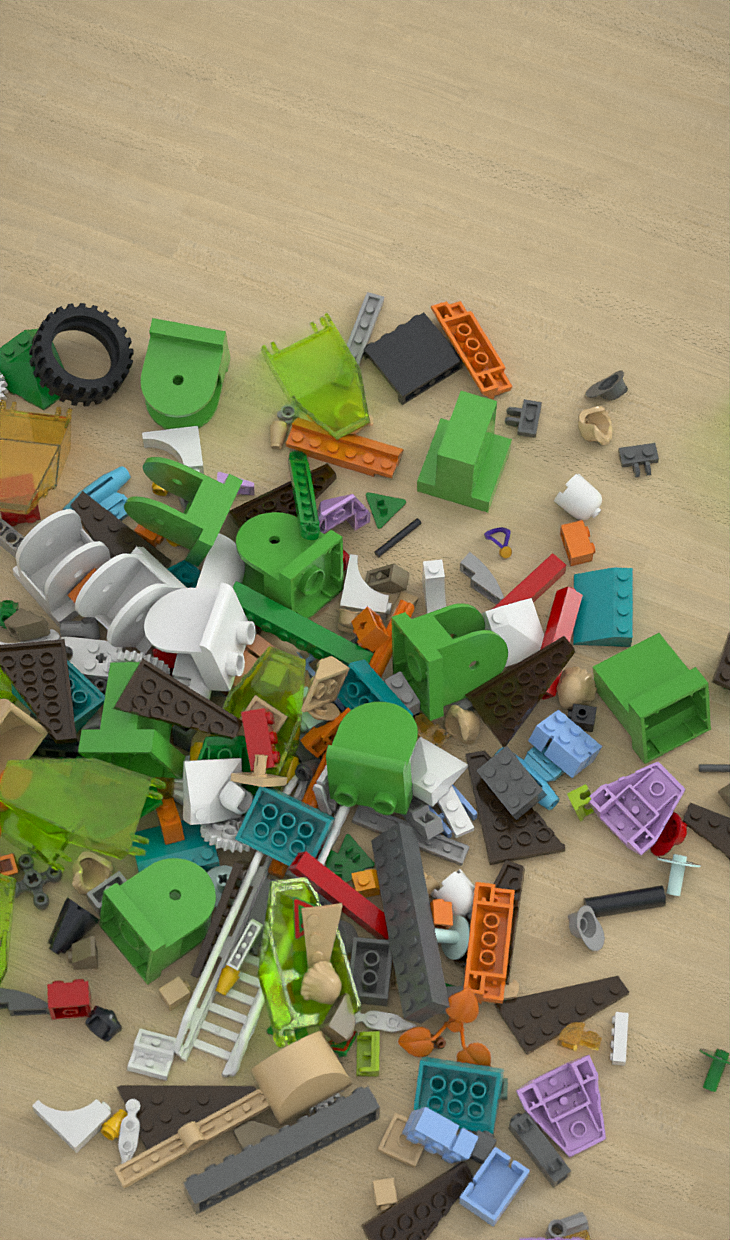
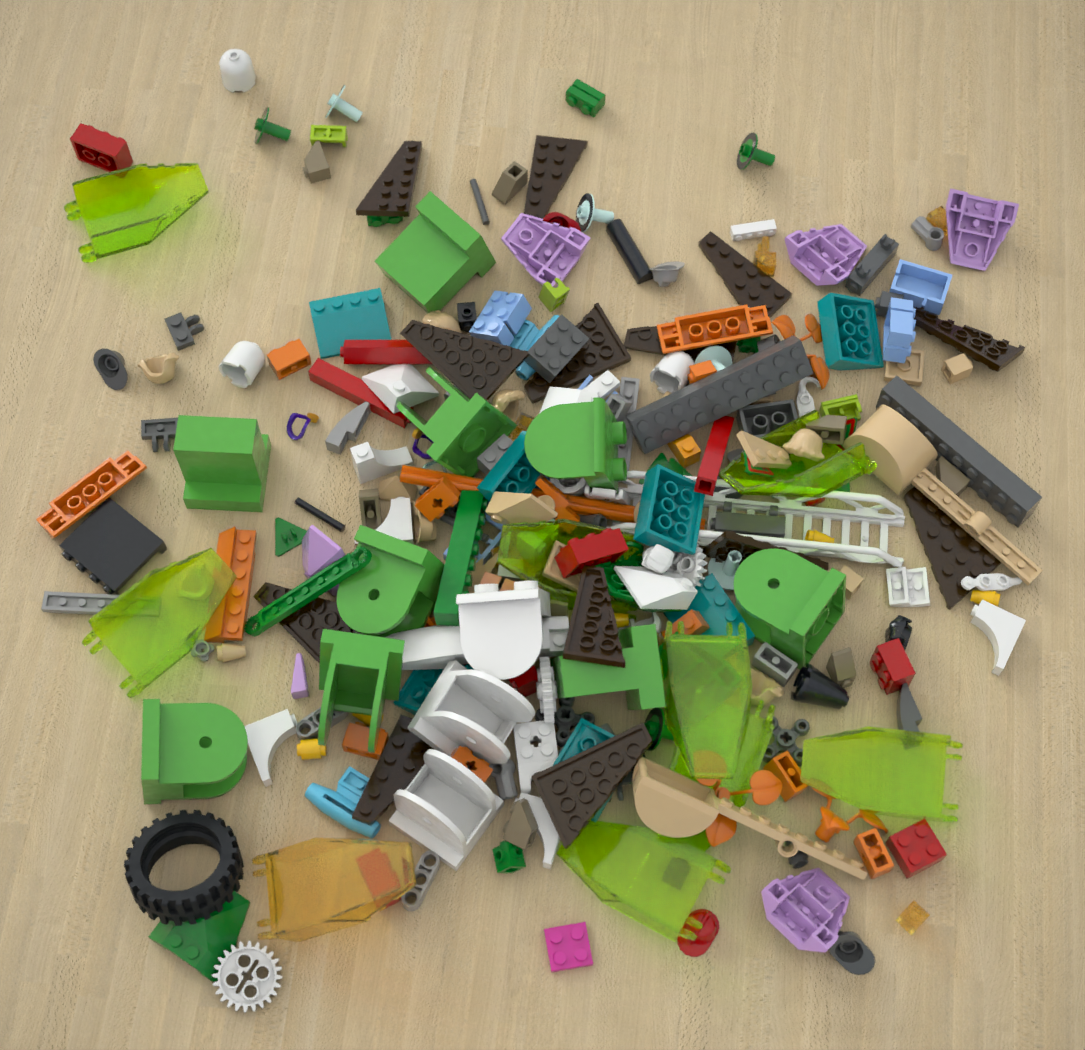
camera: 105 degrees left, 0 degrees up
white piece [227,919,264,971] -> none
tan tile [231,754,287,787] -> none

